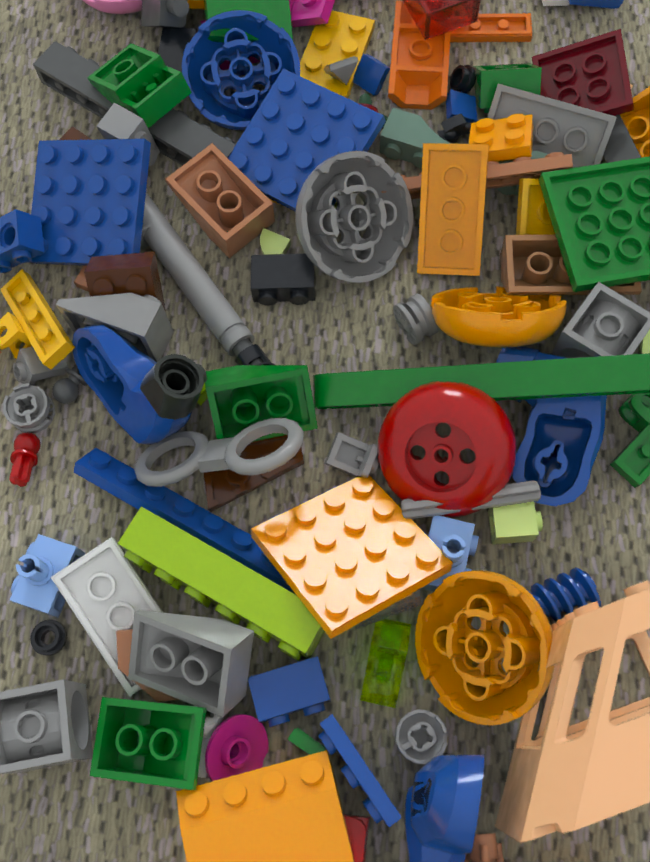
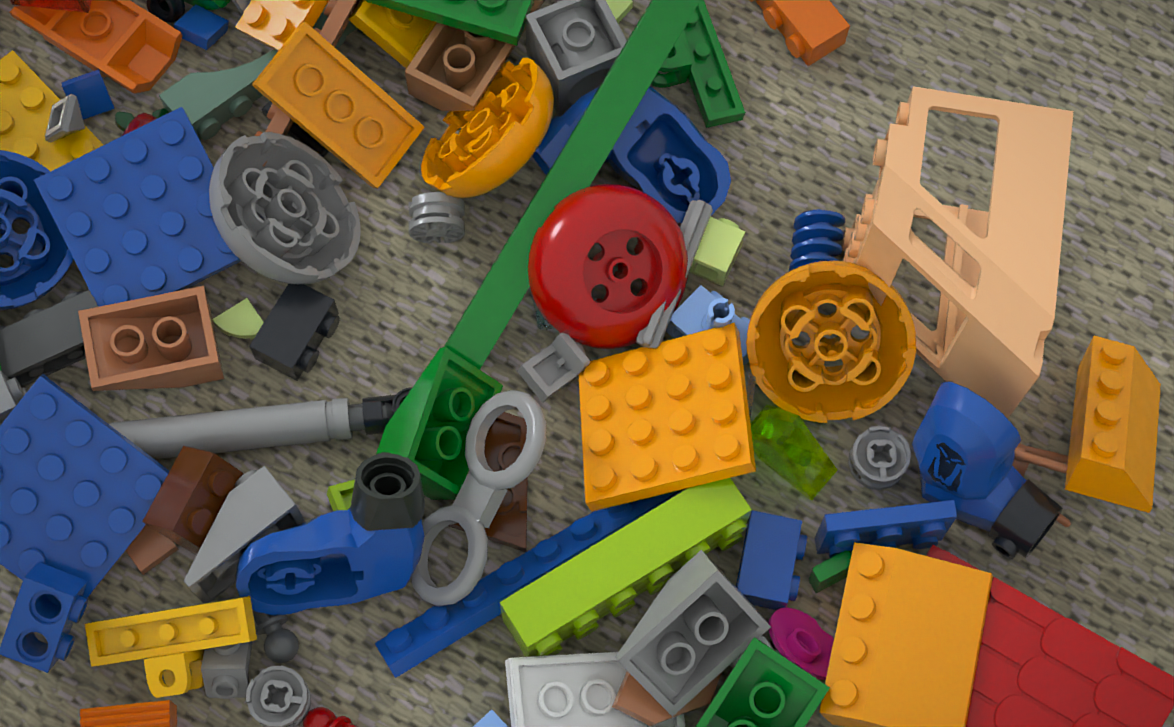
camera: 70 degrees left, 0 degrees up
black bar [437,114,477,144] -> none

